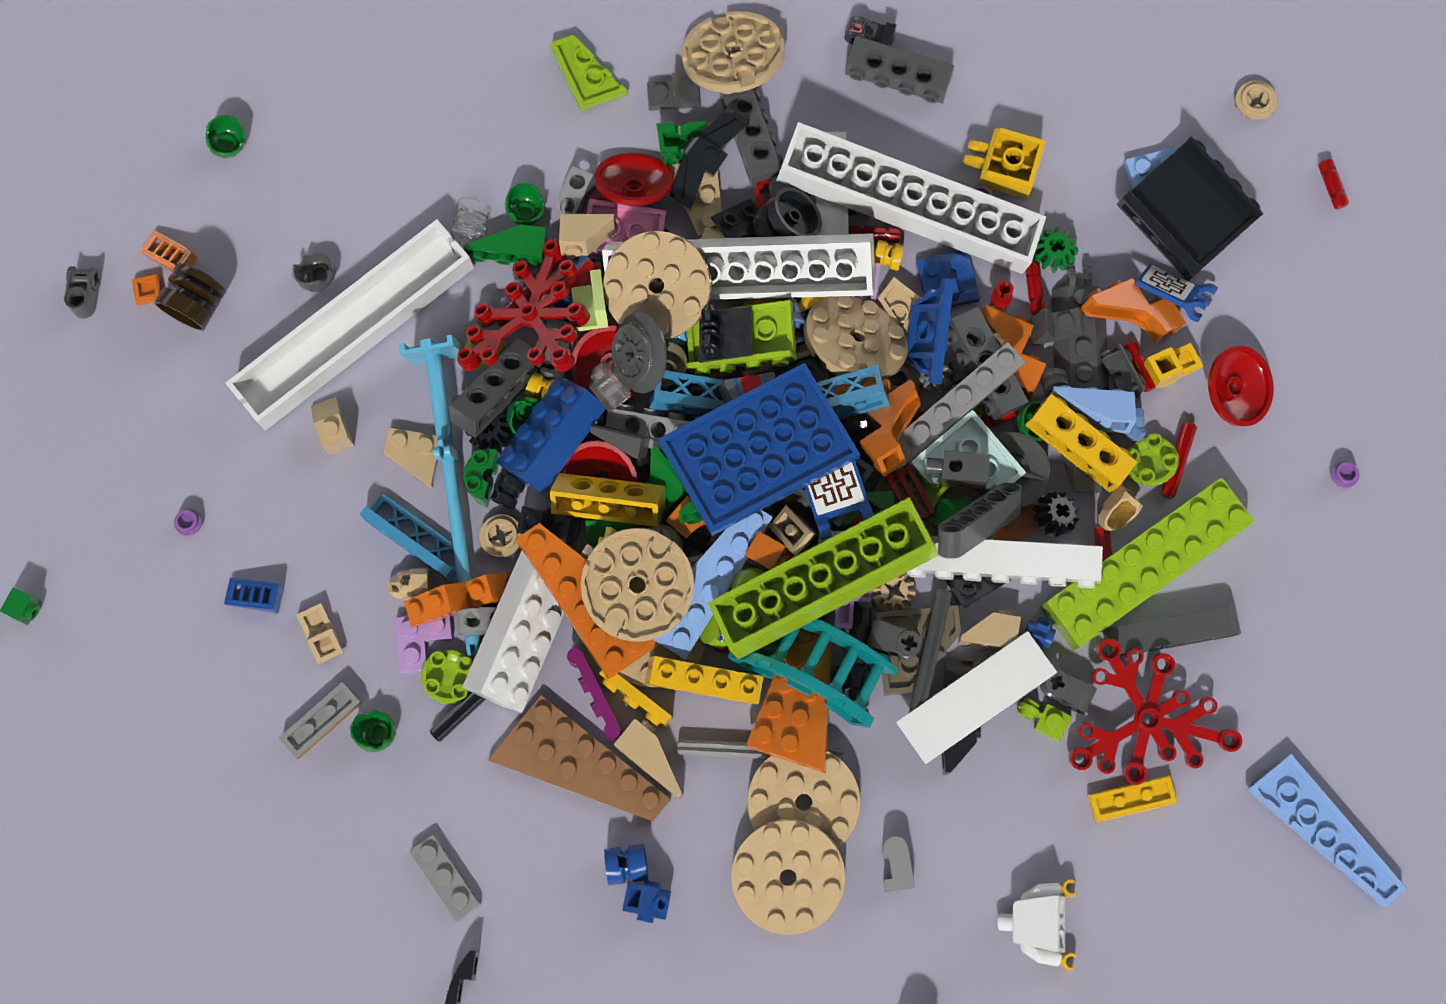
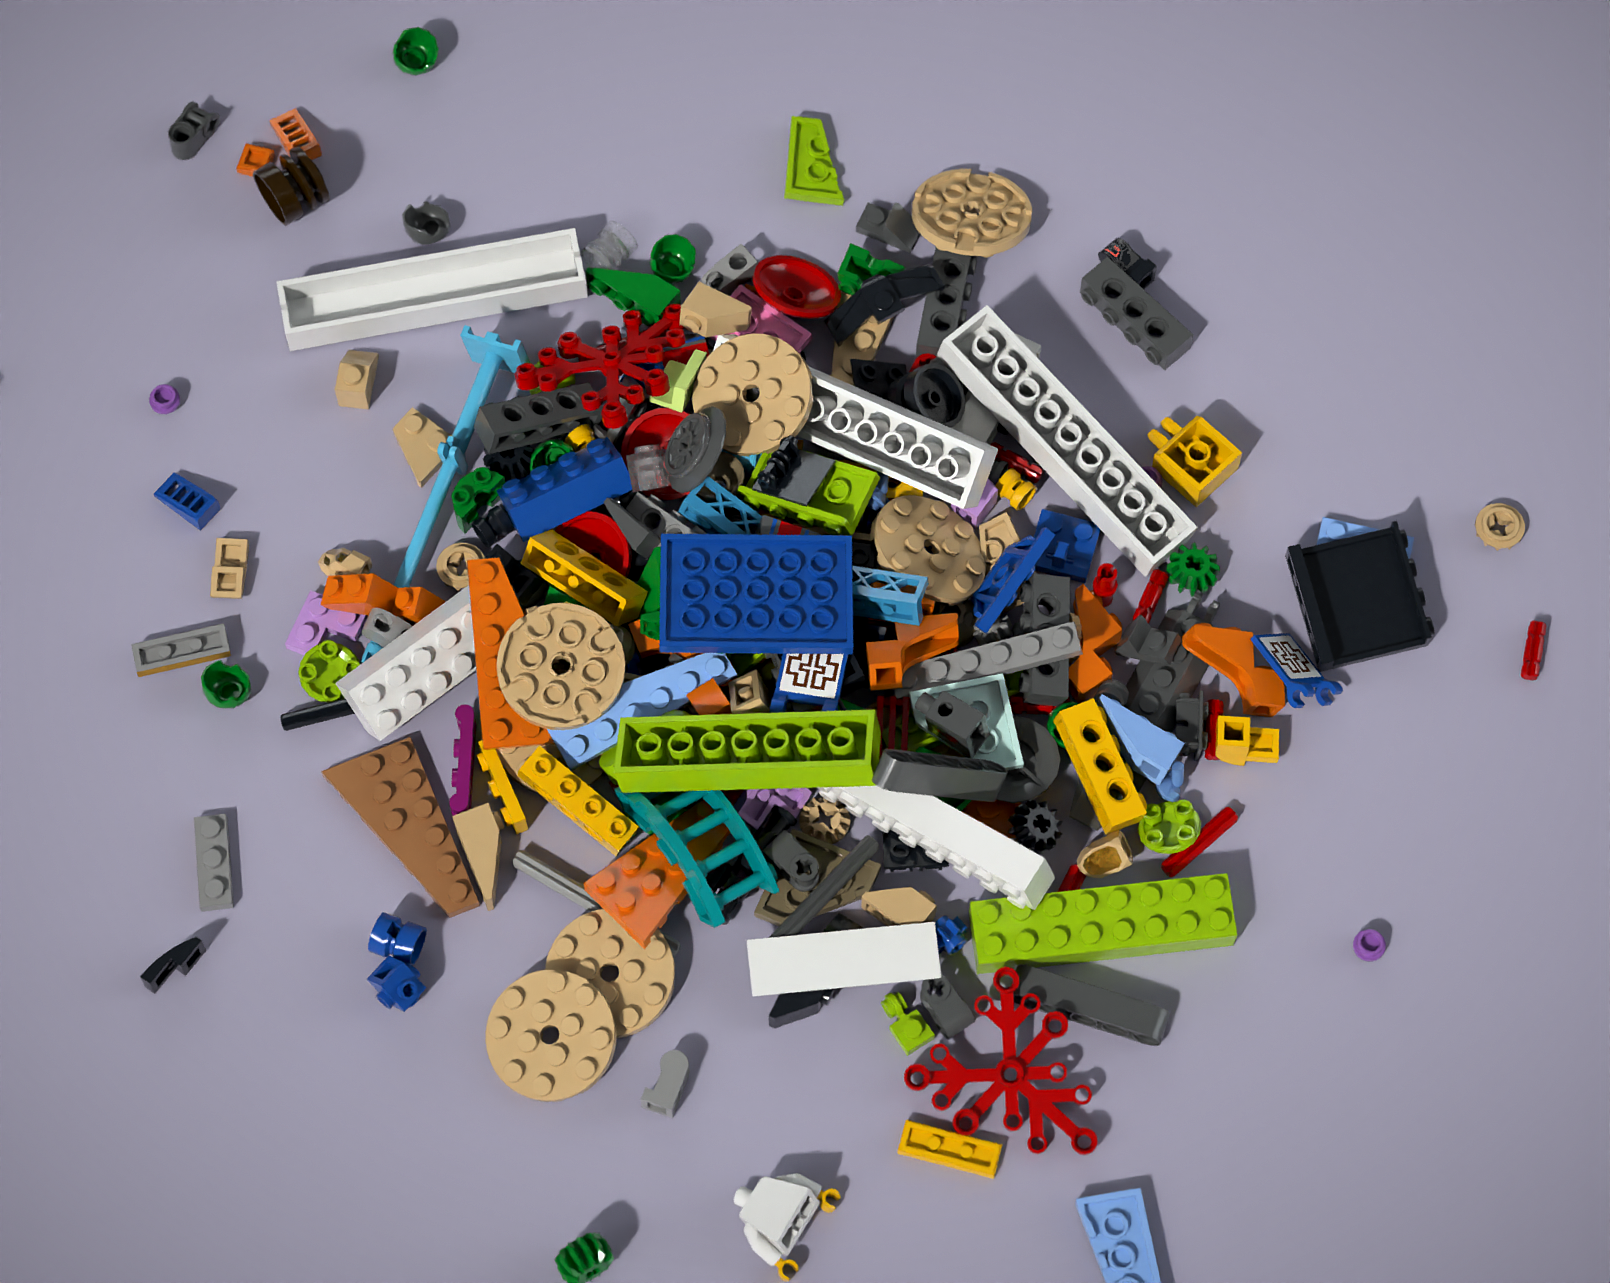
camera: 25 degrees right, 10 degrees down
dark azure fence [359,494,469,582] -> none
red dish [1208,346,1274,427] -> none

